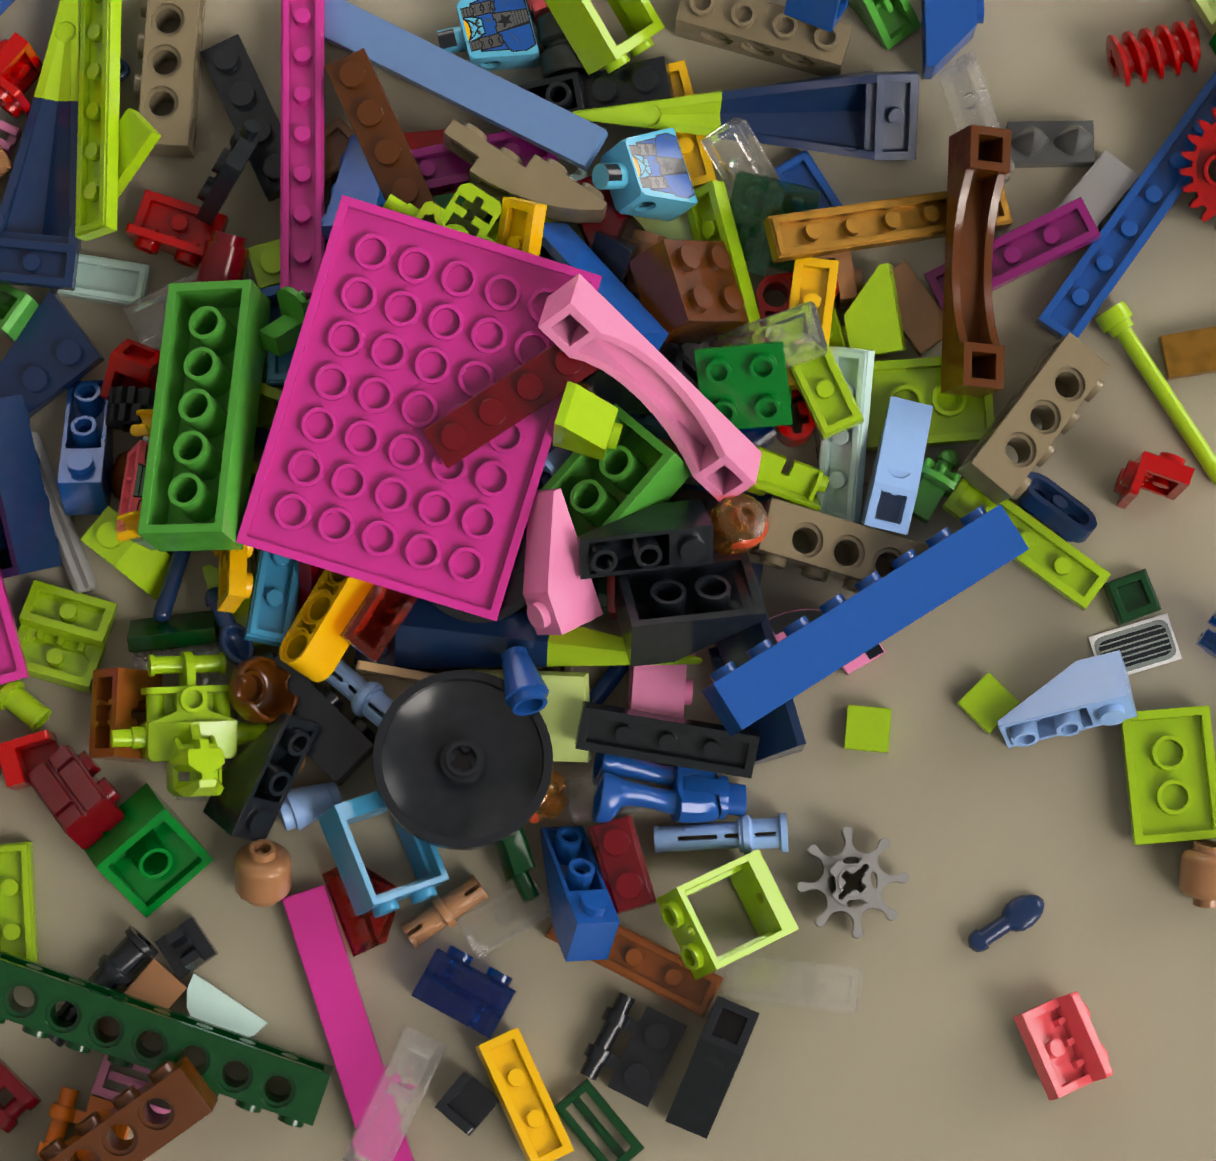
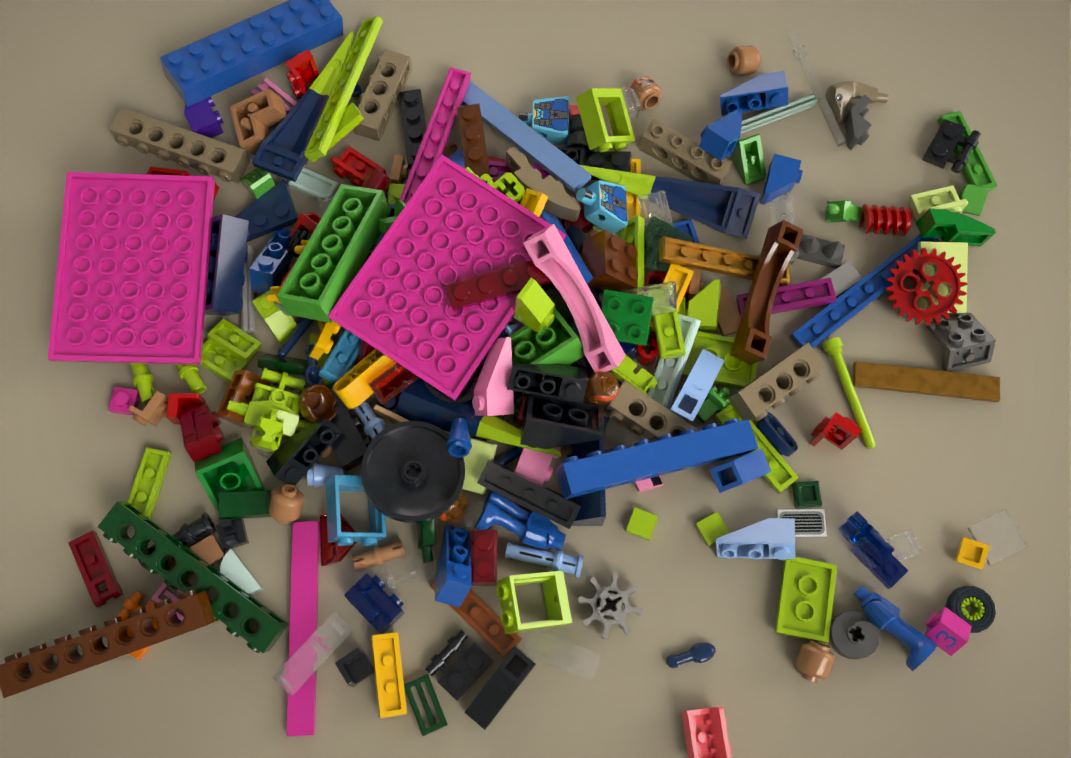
camera: 10 degrees right, 10 degrees down
black plate [196,119,260,226] -> none
none -> dark green tile [218,490,272,520]
none -> medium nougat bracket [386,155,409,192]
none -> blue slope [710,448,772,493]
none -> bright green piece [825,200,862,223]

